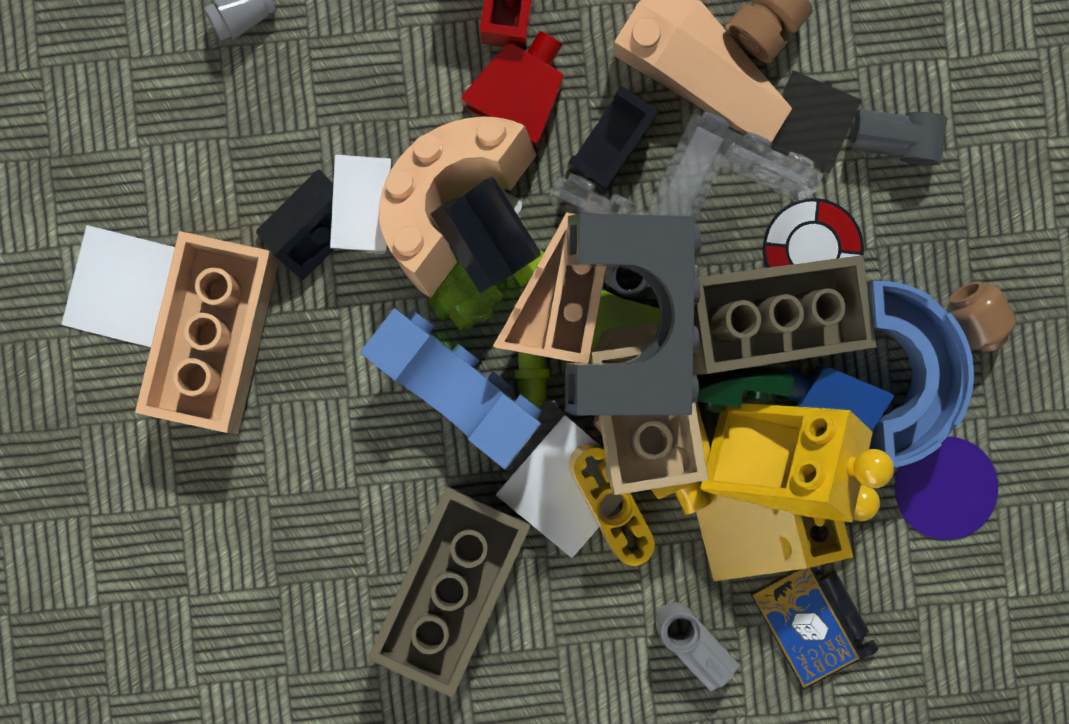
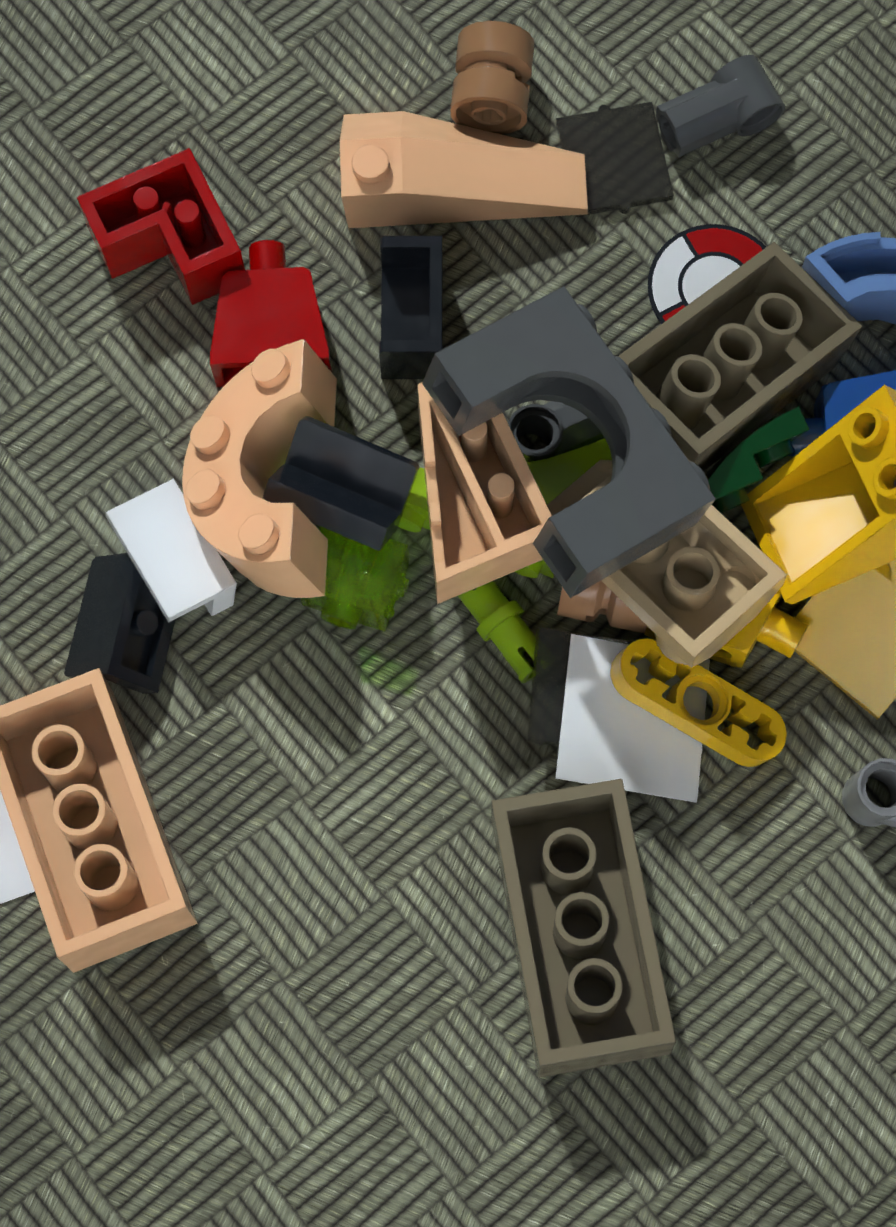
camera: 30 degrees left, 15 degrees down
medium blue brick [359,308,542,469] -> none
clear bracket [549,112,824,218] -> none

